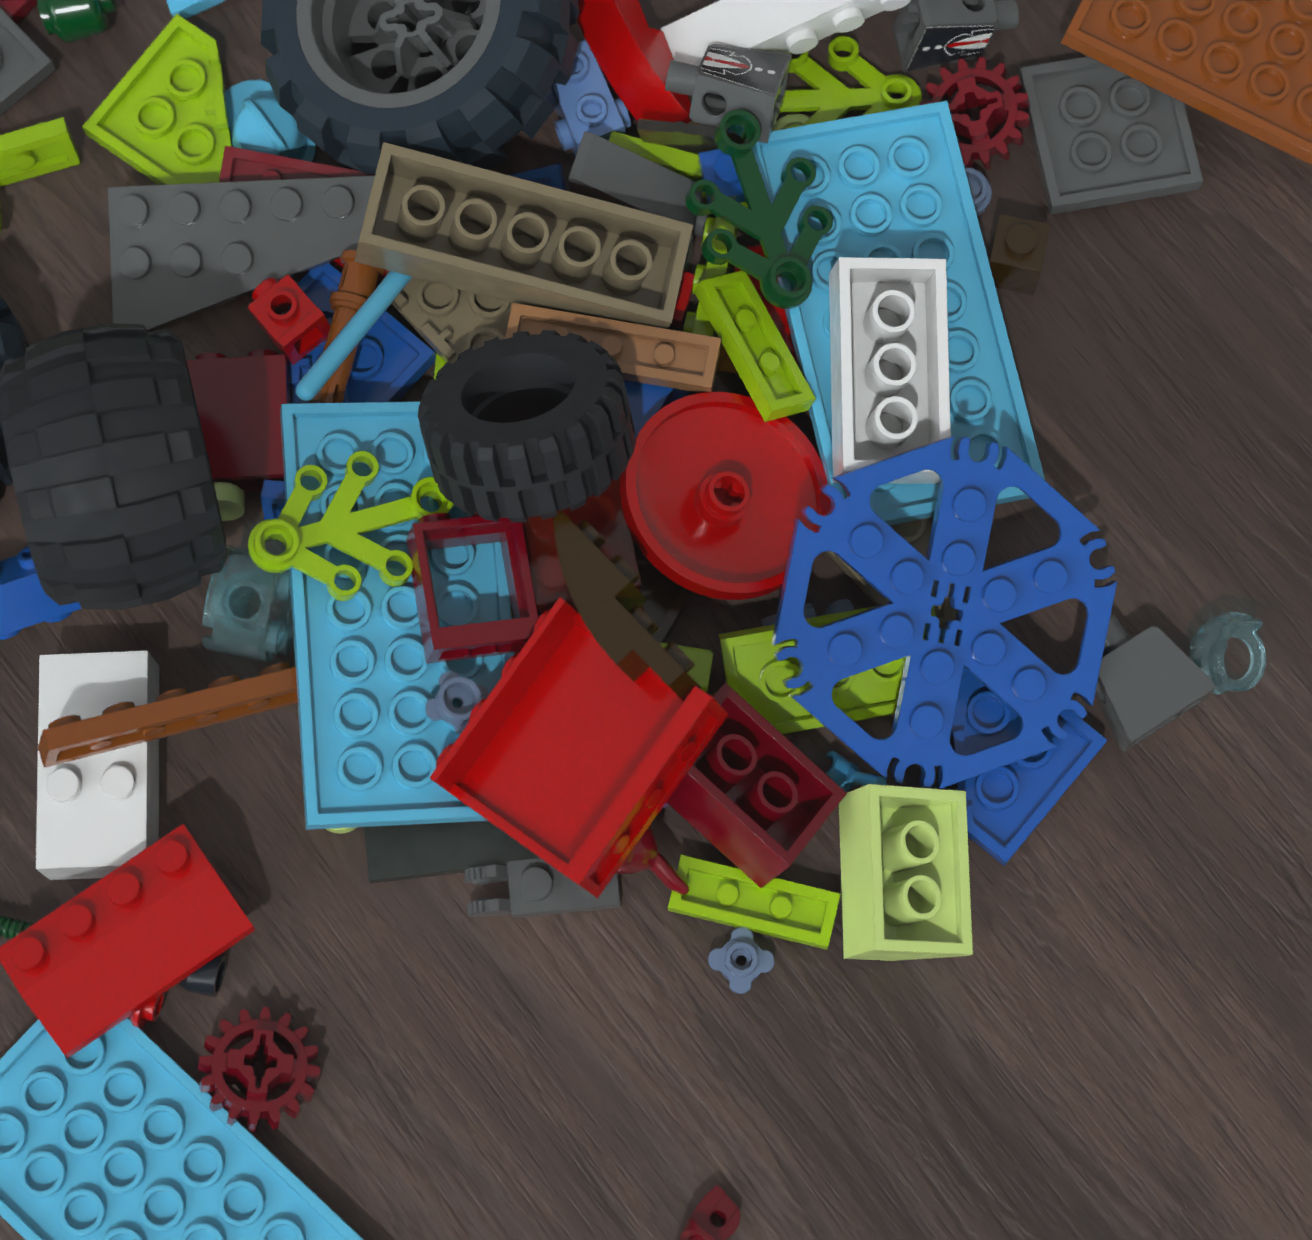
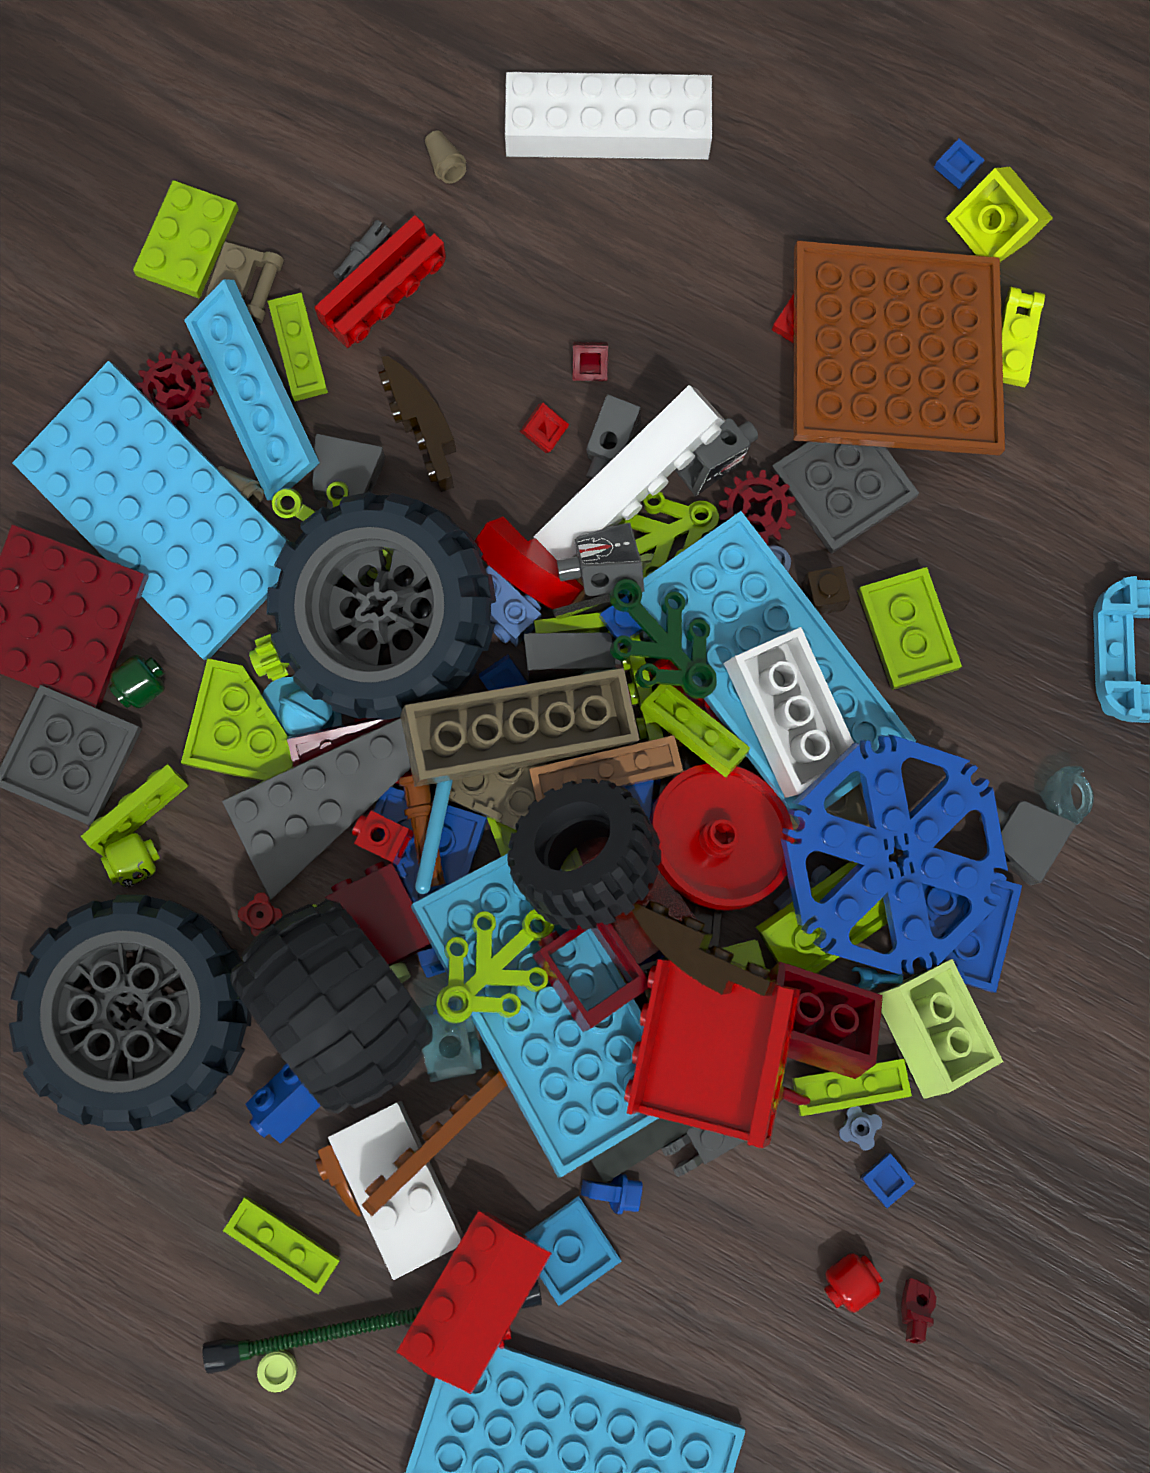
camera: 30 degrees left, 5 degrees up
dark red gear [198,1007,321,1131] -> none
sand blue plate [425,671,489,734] -> none
none -> lime gear [249,634,290,681]
none -> dark orange plate [315,1145,362,1217]
none -> dark azure tile [524,1195,622,1306]
none -> blue piece [581,1174,643,1215]
none -> red head [824,1253,883,1313]
none -> lime plate [857,567,962,690]
none -> blue plate [860,1153,916,1208]

